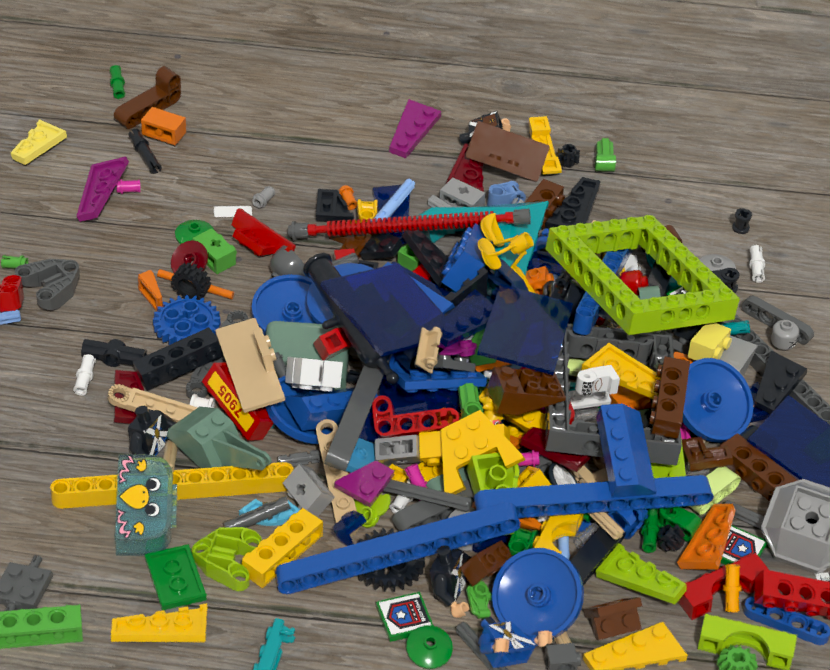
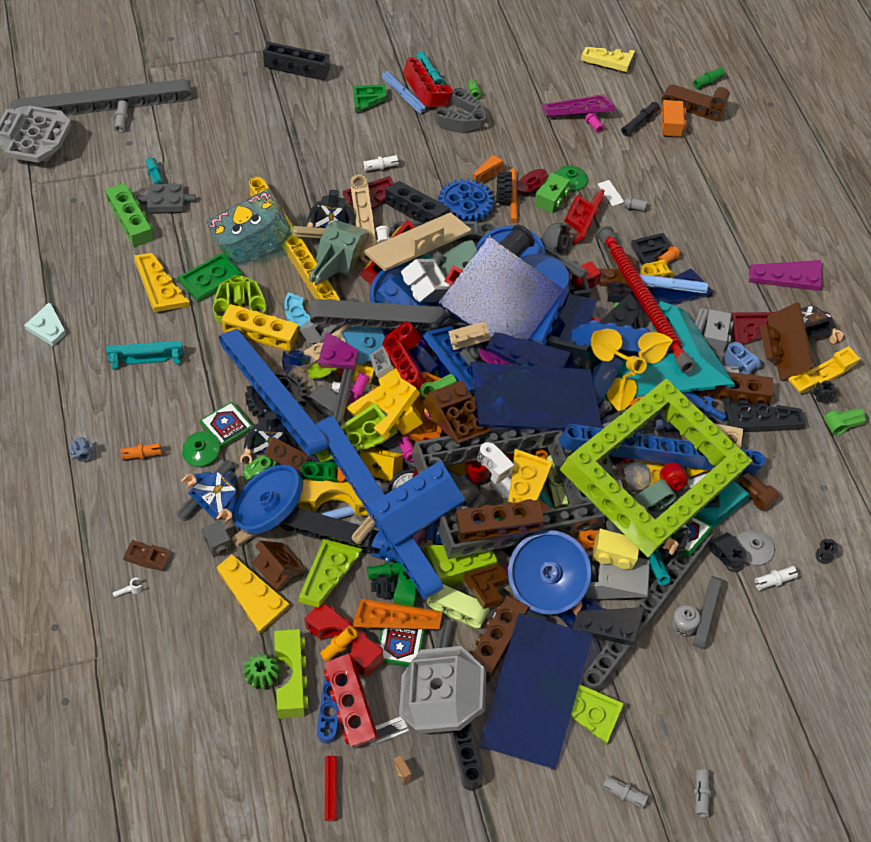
camera: 70 degrees right, 10 degrees up
black piece [81,339,147,367] -> none
dark grey pin [223,496,291,528] -> none

